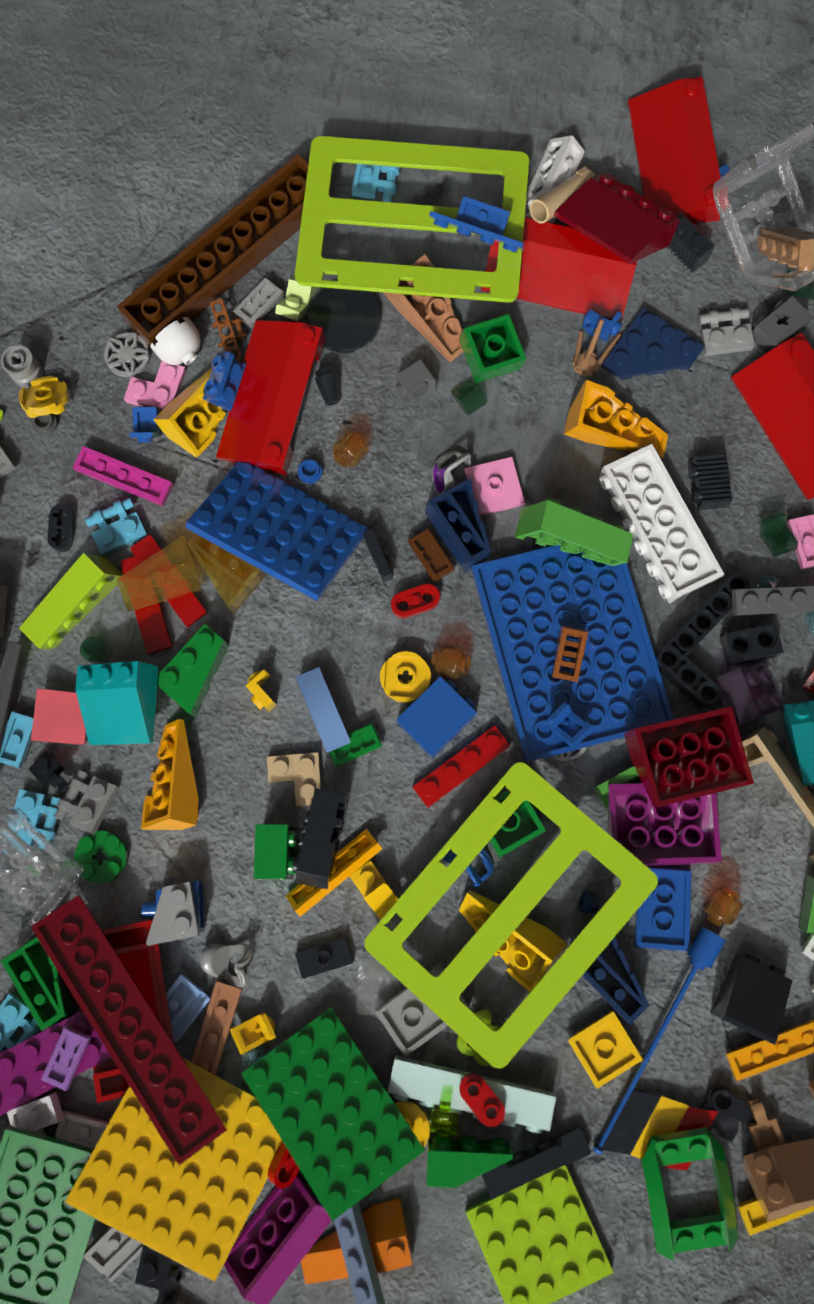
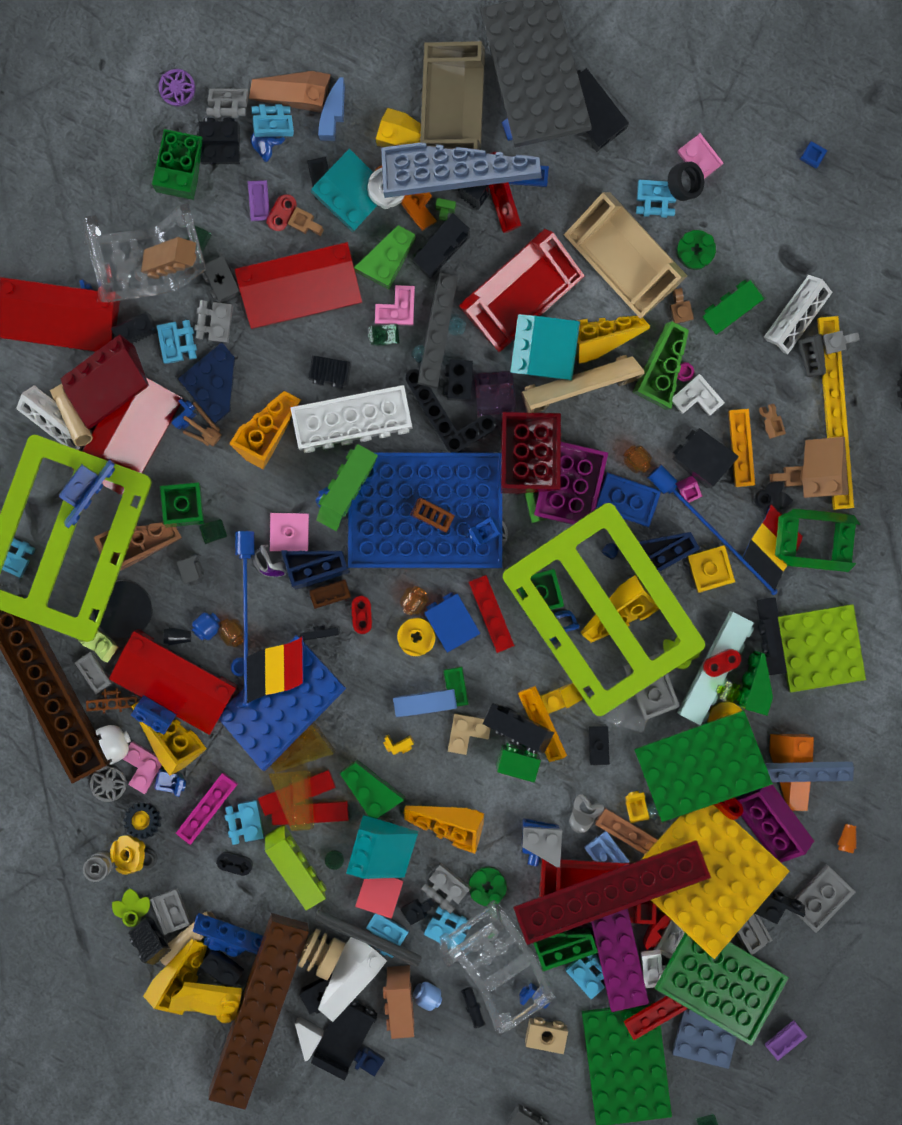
camera: 80 degrees left, 10 degrees up
medium lavender plate [41,1026,92,1091] -> none
none -> black wheel [123,803,162,839]
none -> medium azure plate [157,320,197,364]
none -> blue head [192,612,221,641]
none -> flag [235,531,304,707]
none -> red slope [643,911,671,950]
none -> dark pink slope [676,476,702,503]

